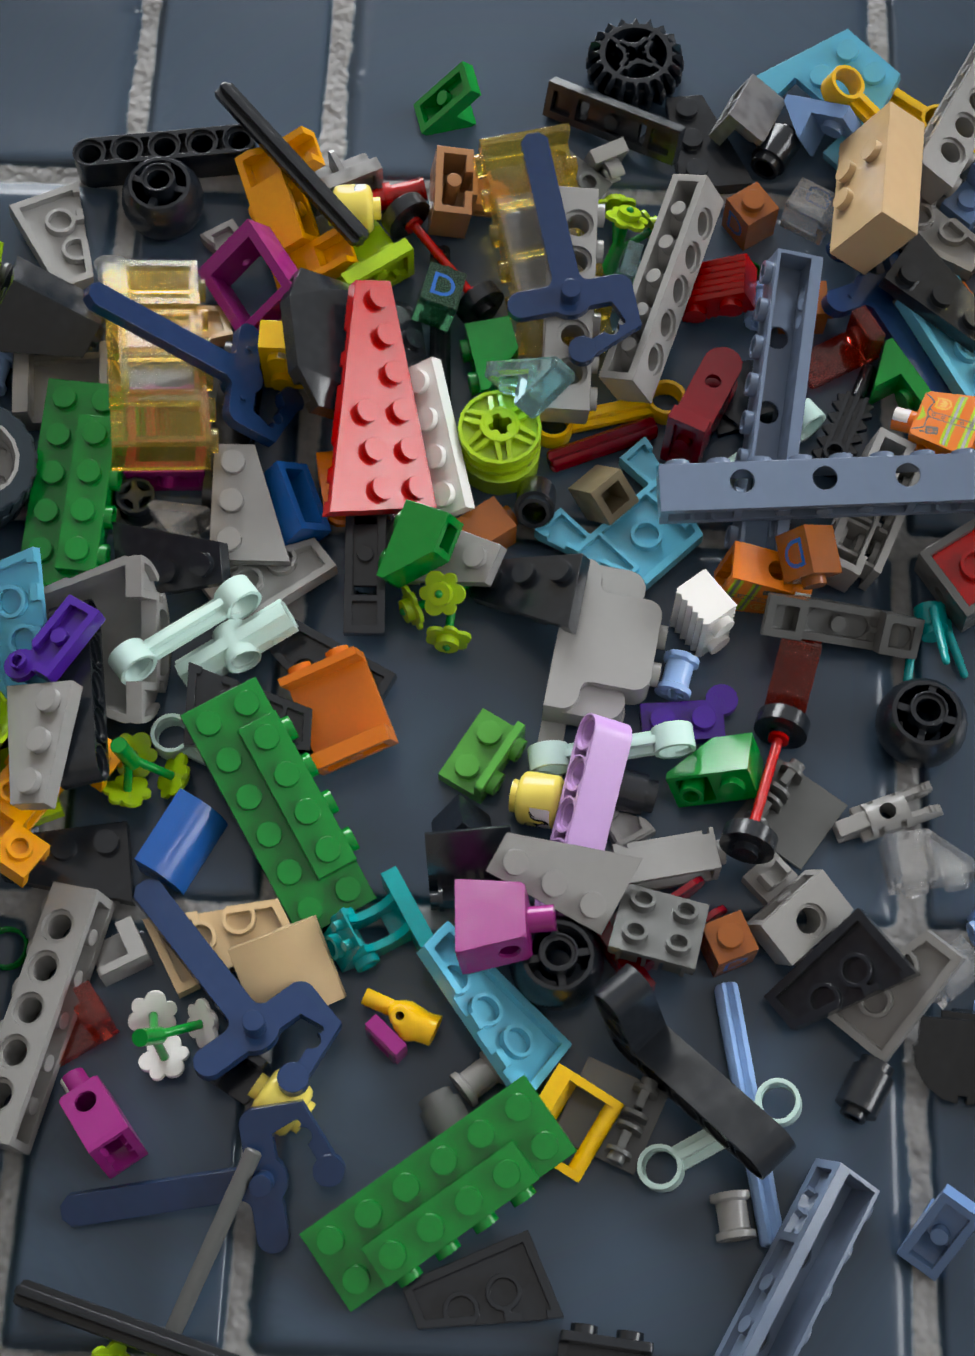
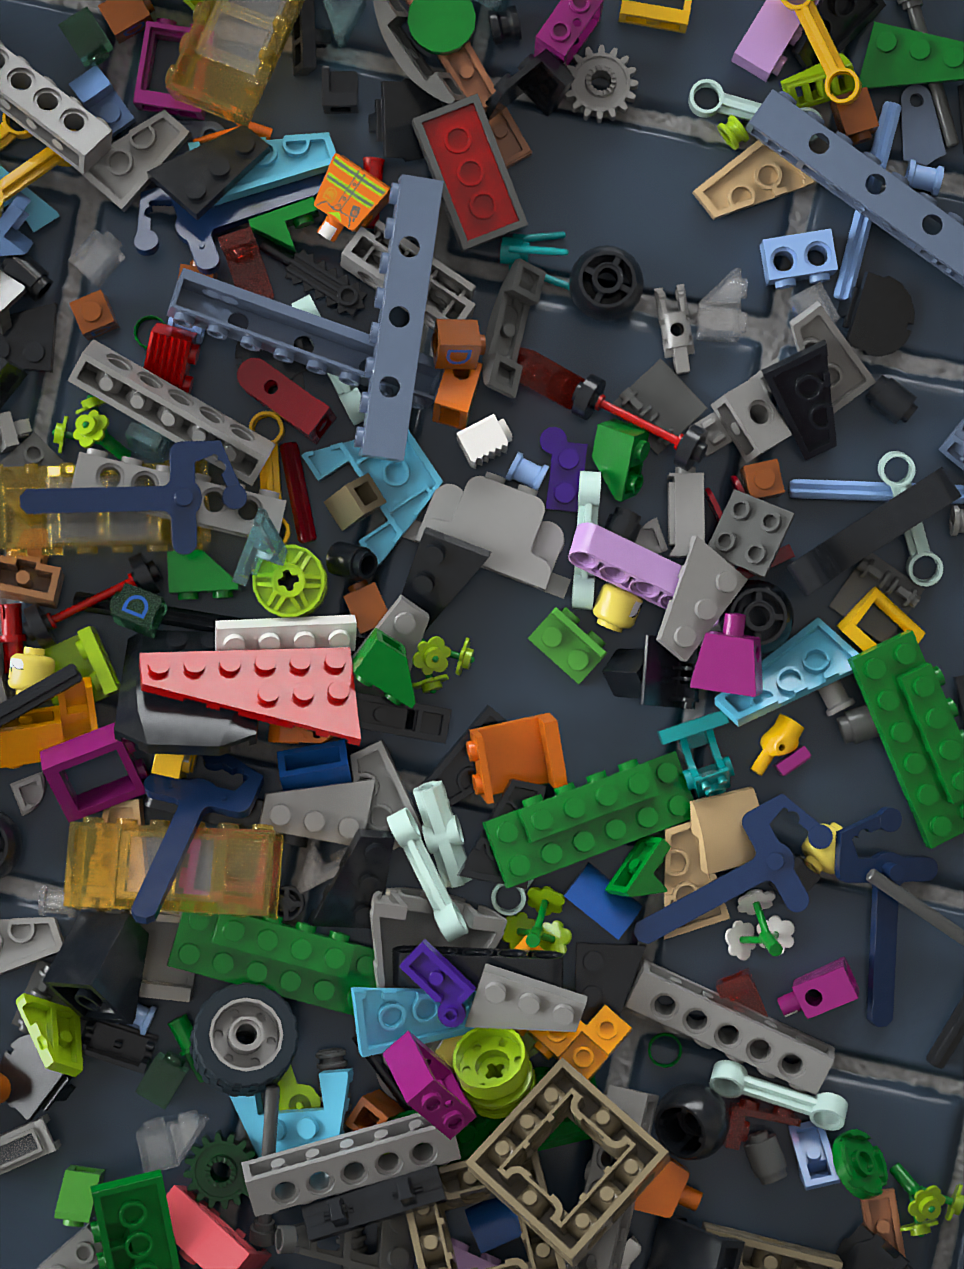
camera: 80 degrees left, 20 degrees up
light grey panel [96,916,154,987] -> none
tan brick [830,101,925,275] -> none
none -> green slope [605,836,671,897]

